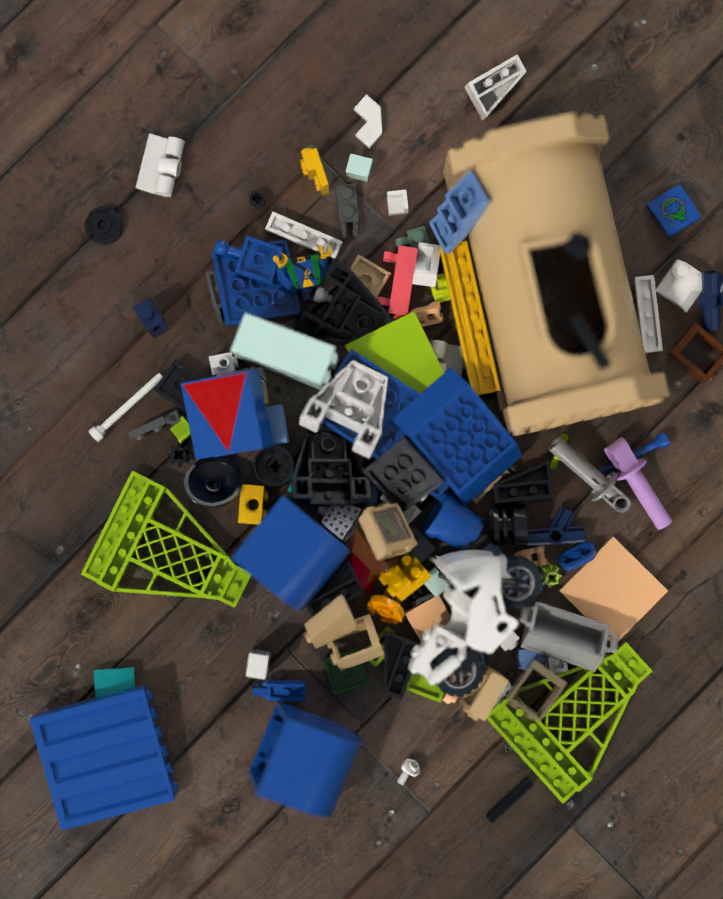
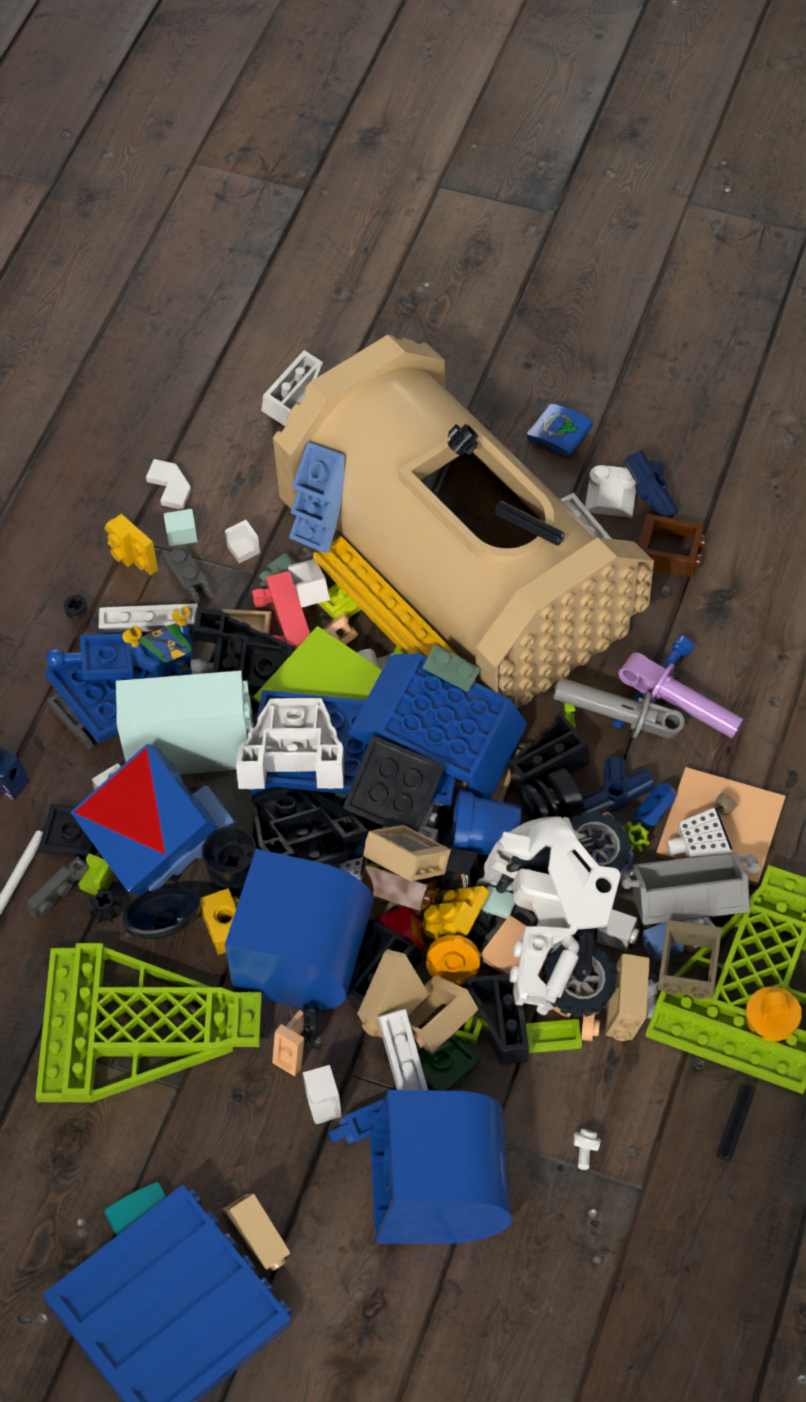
camera: 25 degrees left, 30 degrees down
none -> tan slope [222,1194,290,1271]
none -> light nougat piece [272,1003,316,1076]
none -> white plate [377,1009,428,1090]
none -> sand green plate [423,644,481,692]
none -> white torso [666,807,733,858]
none -> dark tan hinge [714,792,738,815]
none -> light orange tile [746,987,801,1041]

